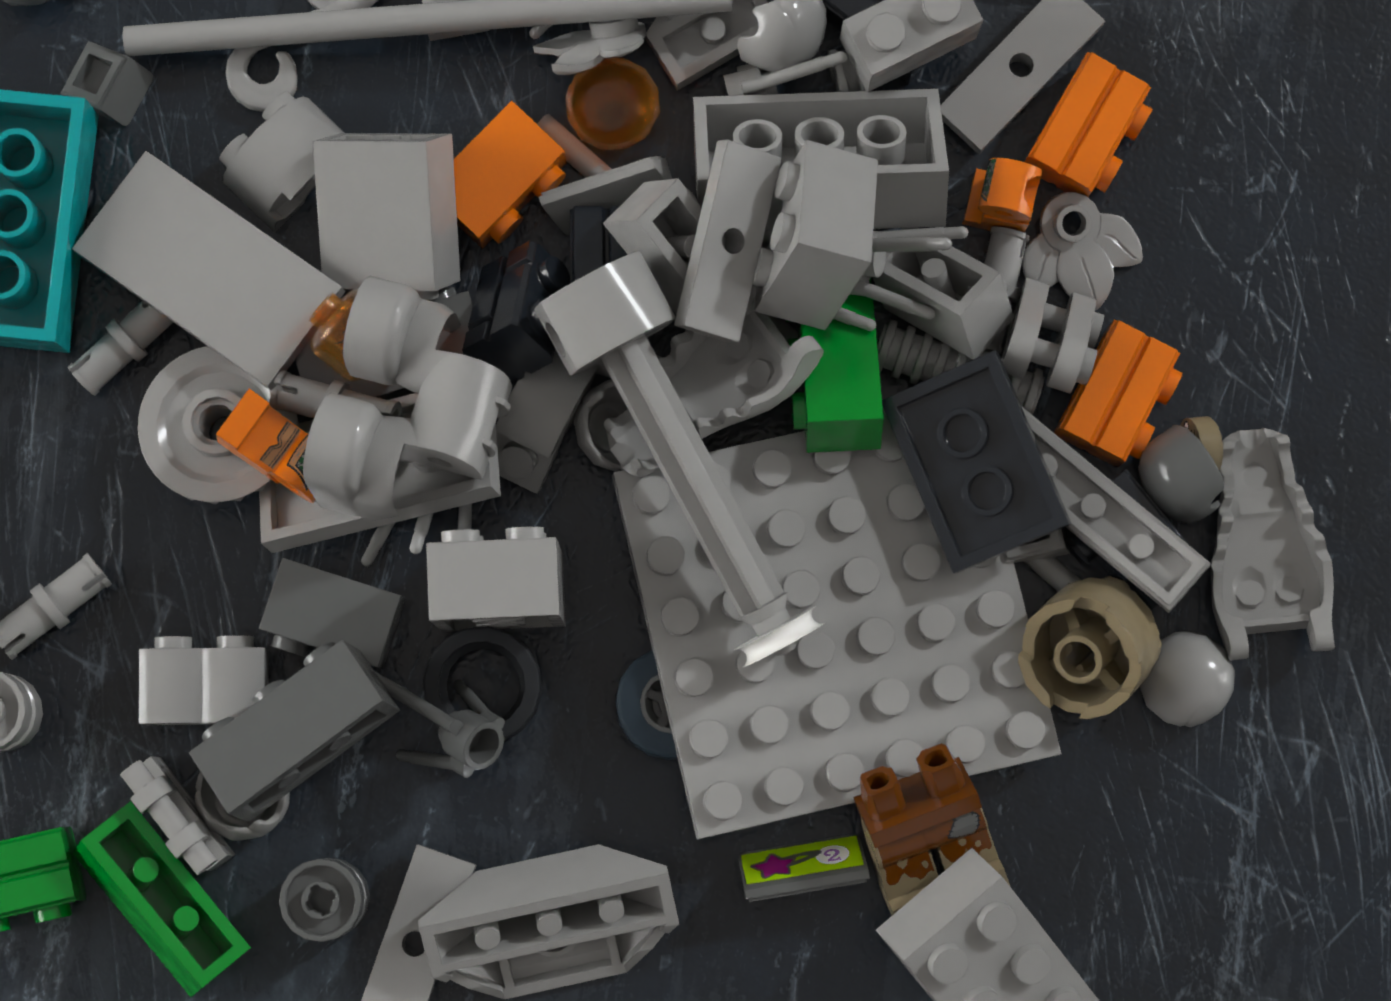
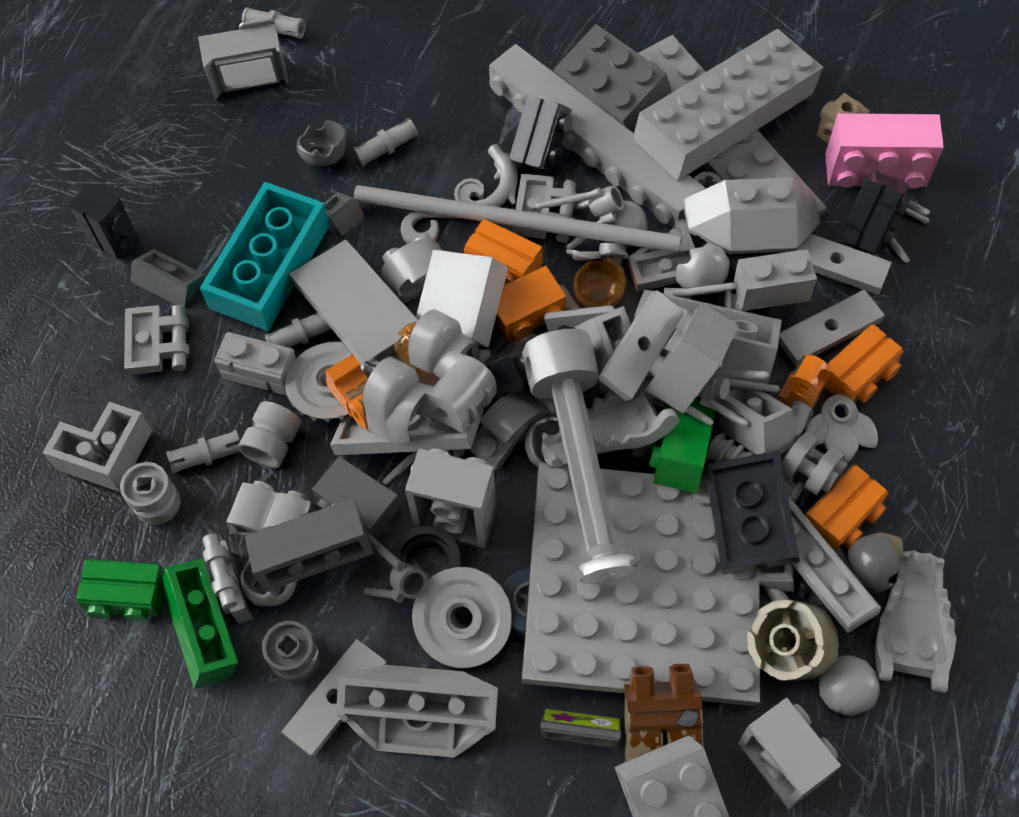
camera: 25 degrees right, 20 degrees down
none -> light grey brick [215,332,296,396]
none -> light grey wheel [238,401,302,468]
none -> light grey gear [412,566,512,668]
none -> orange brick [464,219,543,285]
none -> light grey brick [738,697,841,809]

